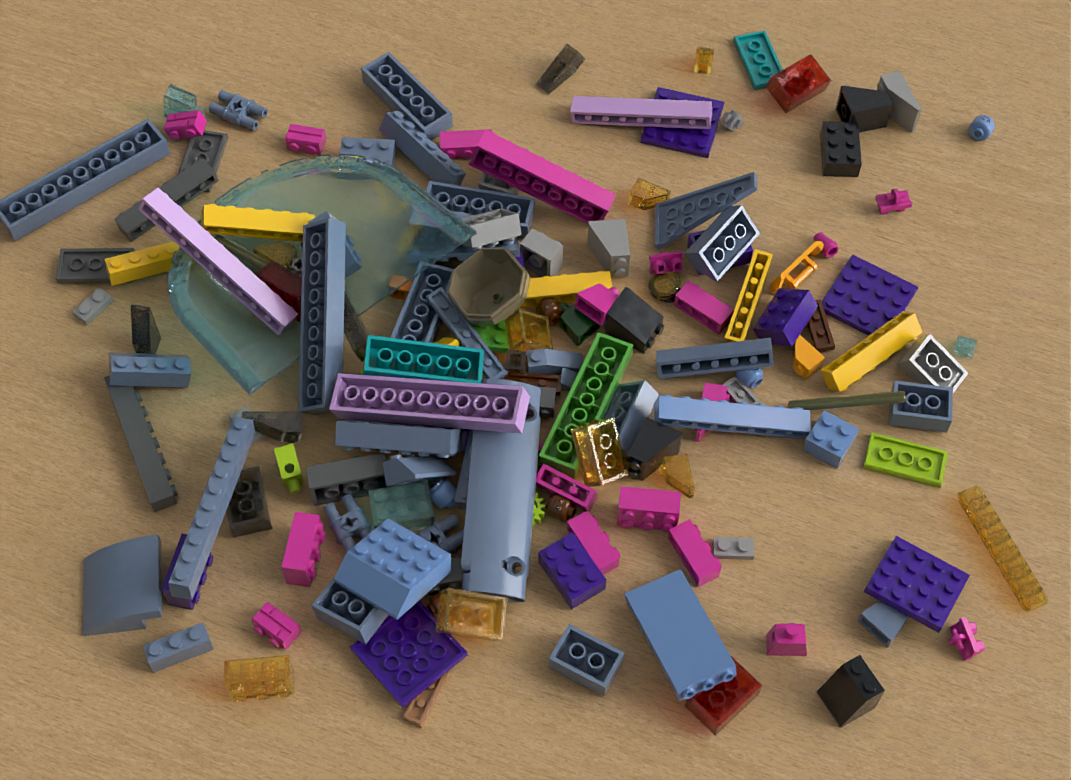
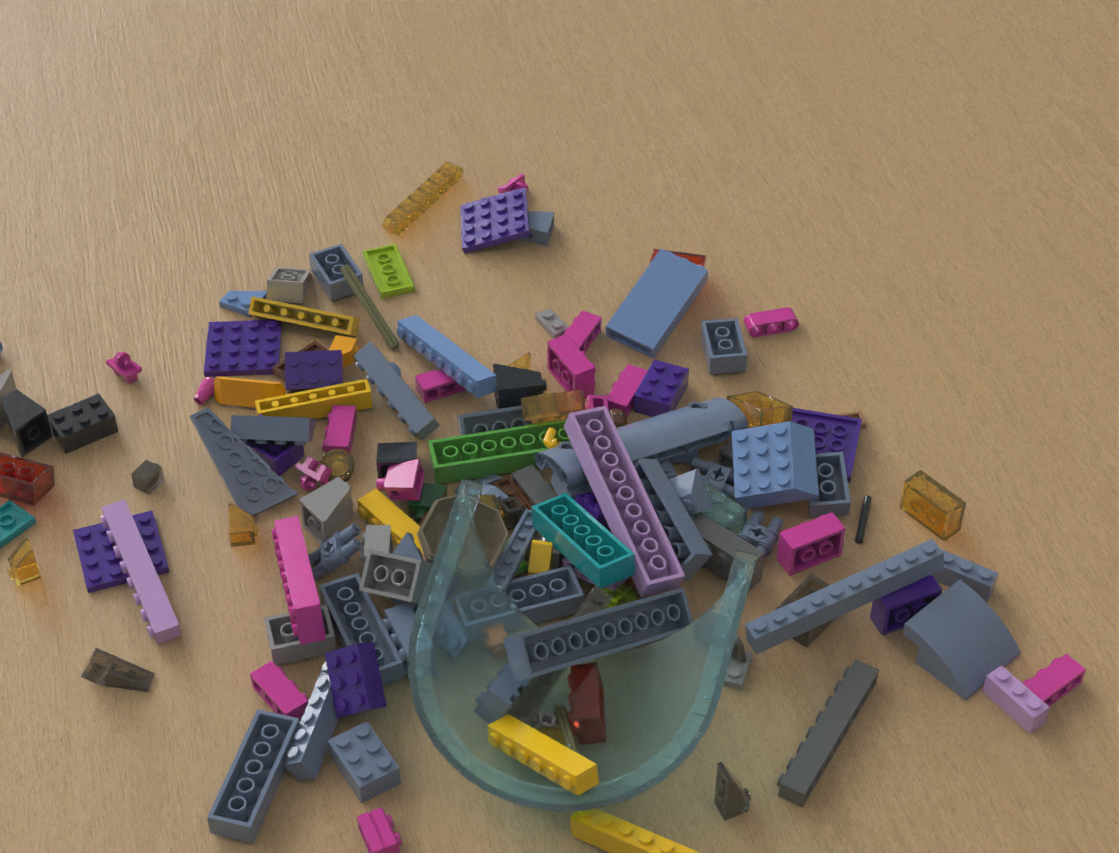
camera: 125 degrees left, 15 degrees down
sand blue slope [108,352,191,388] -> none
lavender brick [138,188,298,336] -> none
dark pink brick [252,602,301,650] -> none
lime torso [274,444,303,494] -> none
light grey gear [721,110,744,131] -> none
light grey plate [722,376,761,405] -> none
dark pink torso [766,623,807,656] -> none
medium blue brick [803,410,859,468] -> none
black slope [817,655,885,728] -> none
clear light blue plate [953,335,977,359] -> none
none -> clear smoke brick [131,460,164,495]
none -> medium blue wing [219,291,267,317]
none -> sand blue pin [308,523,363,581]
none -> dark purple brick [325,642,387,718]
none -> yellow arm [543,428,561,449]
none -> dark pink beam [743,307,799,337]
none -> black bar [855,495,872,544]
none -> lavender brick [982,665,1049,734]
none -> dark pink brick [1022,653,1086,707]

